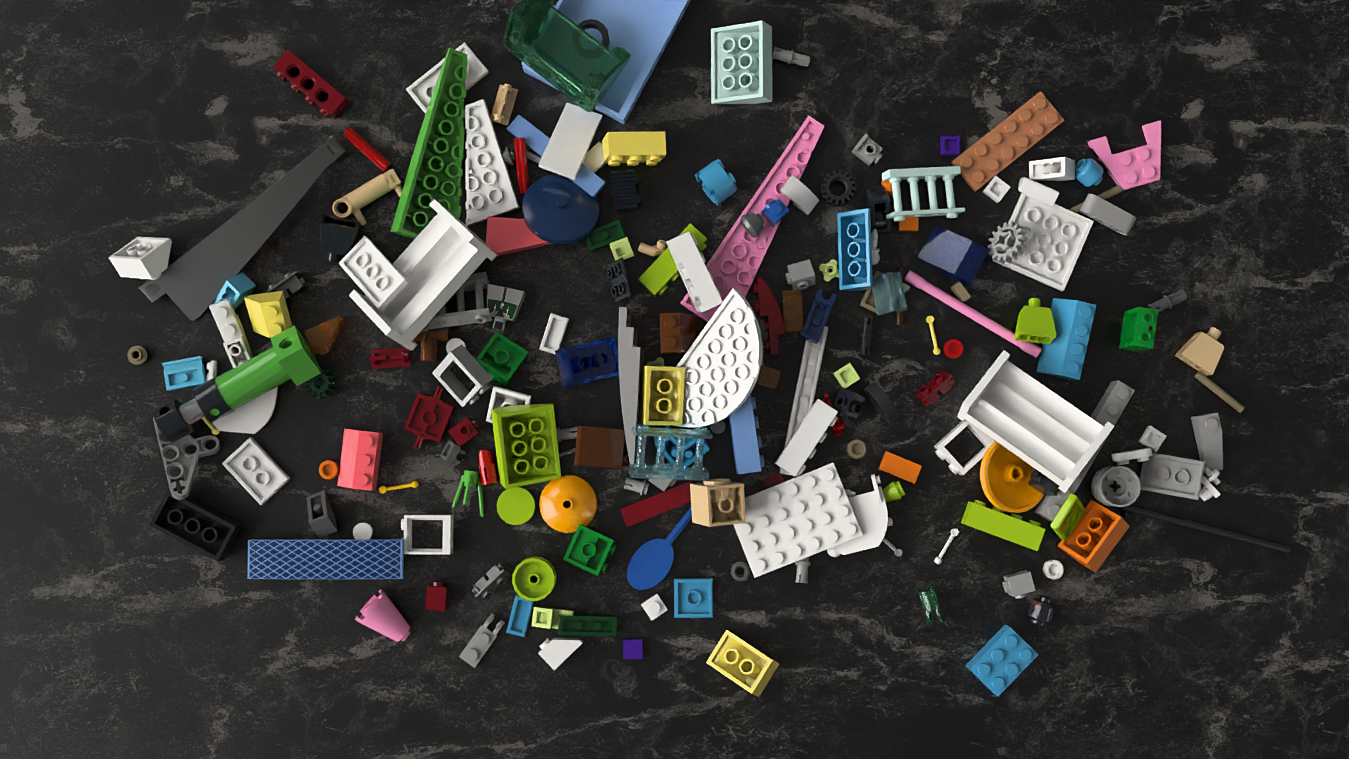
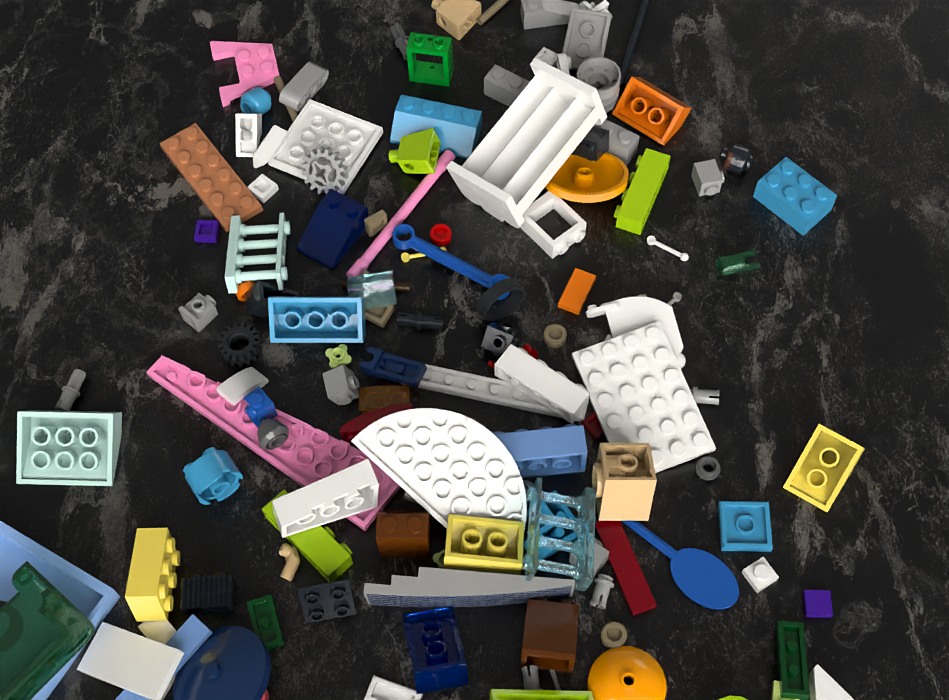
camera: 85 degrees left, 25 degrees down
green plate [563,524,617,576] -> none
yellowish green plate [609,237,634,260] -> none
yellowish green plate [833,363,860,389] -> none
lime cone [882,481,905,502] -> none
orange tile [898,217,918,232] -> none
dark red hinge [915,371,955,408] -> none
white tile [1043,560,1064,579] -> none
lime tile [1050,493,1086,541] -> none
none -> blue piece [393,224,511,300]
none -> dark tan tile [601,622,627,649]

